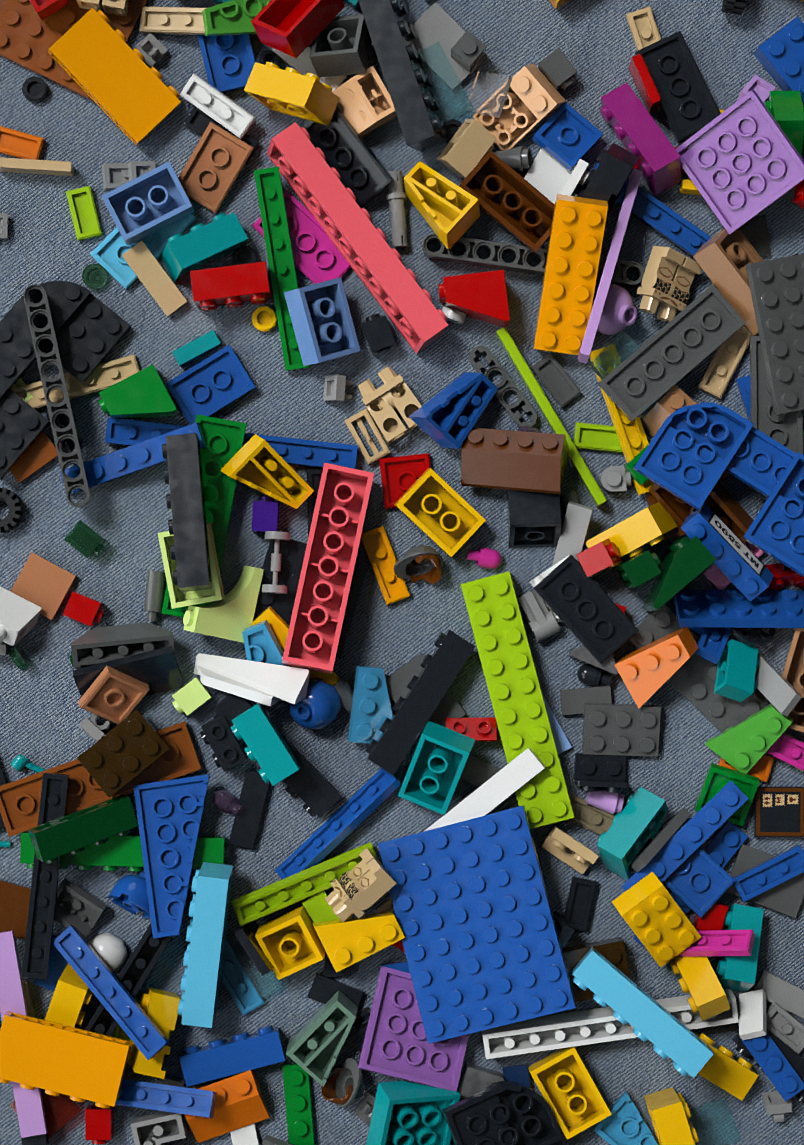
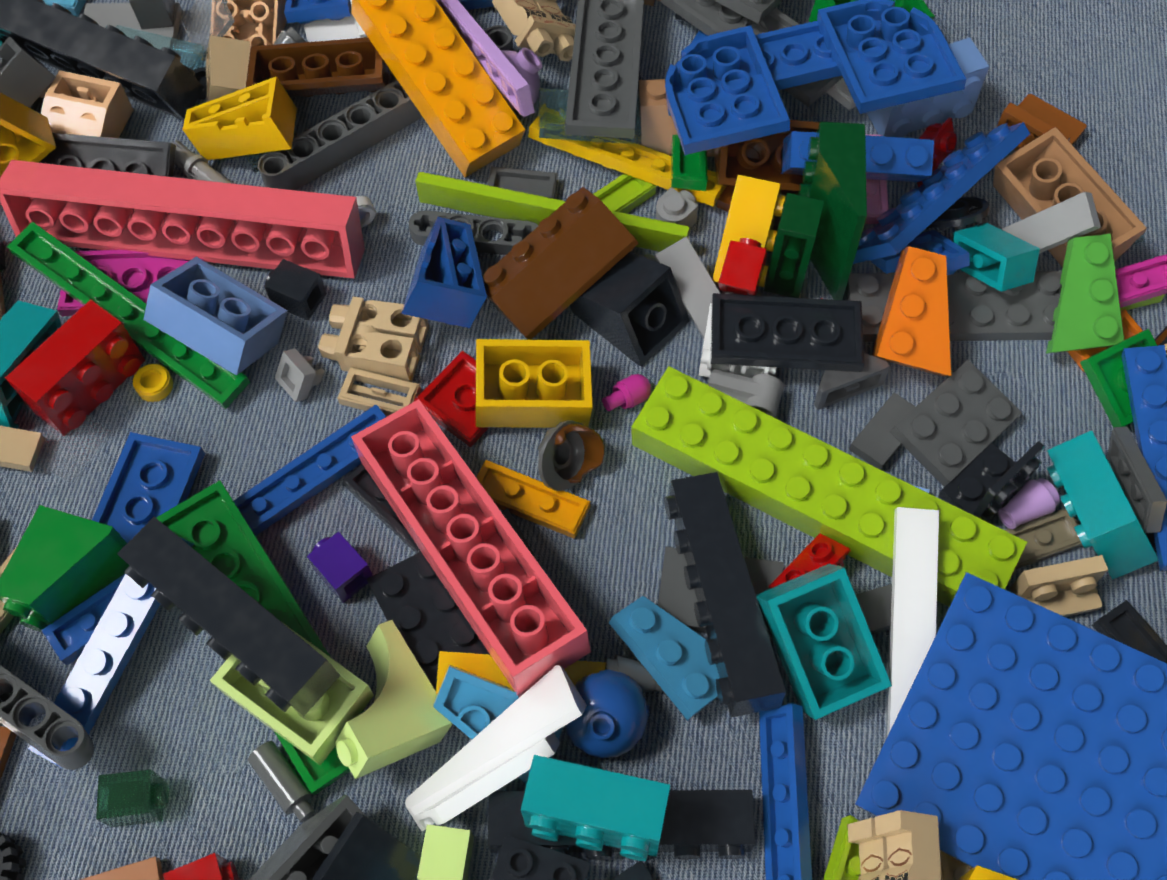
camera: 40 degrees left, 25 degrees down
teal piece [172,330,222,367] -> none
yellow wedge [220,434,314,509] -> none
light grey wheel [262,531,290,594] -> none
red slope [438,270,510,327] -> none
black cylinder [577,664,613,686] -> none
tan tile [697,326,753,399] -> none

